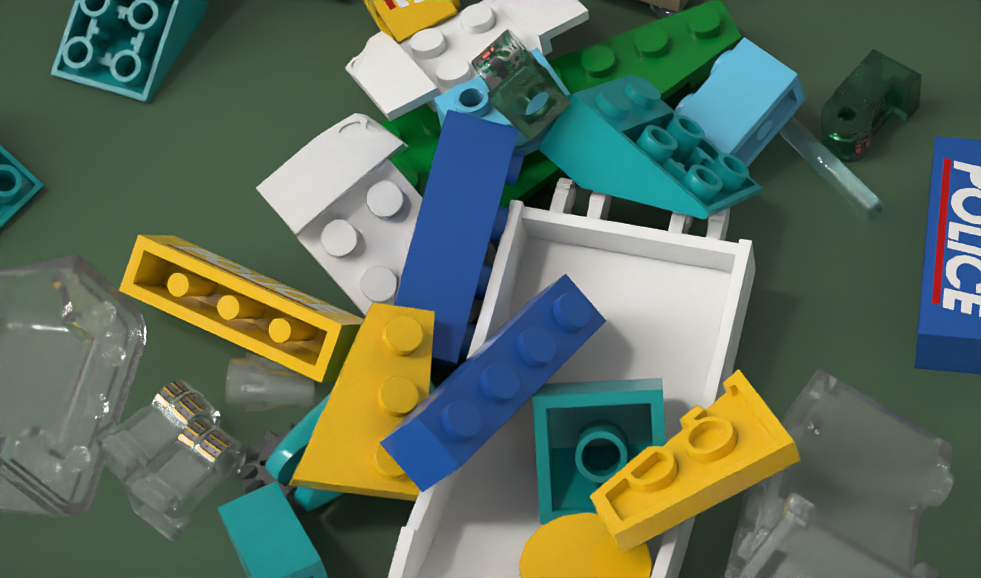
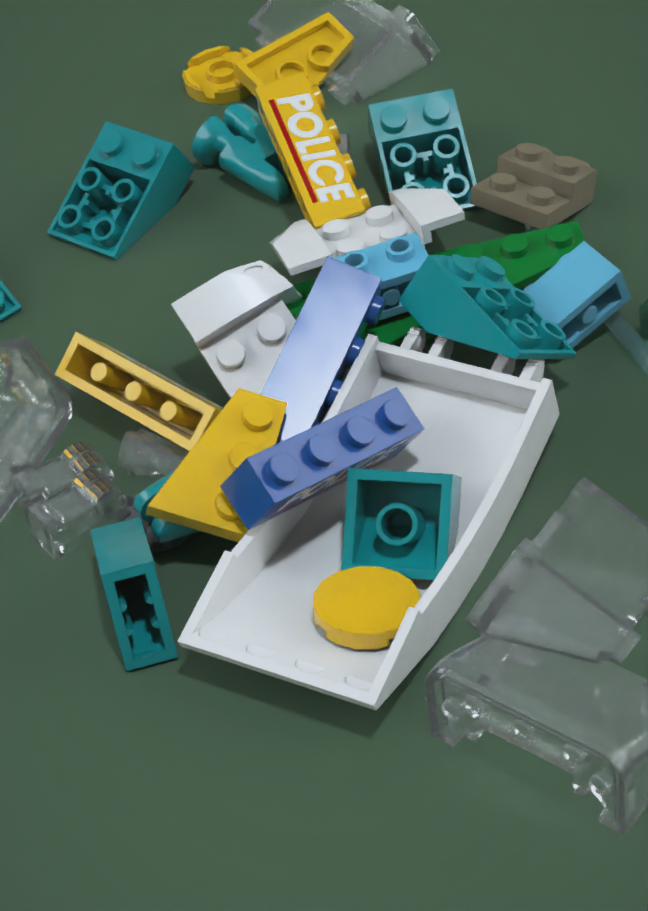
camera: 10 degrees right, 10 degrees down
clear green leg [471,28,572,141] -> none
yellow wing [590,369,801,553] -> none

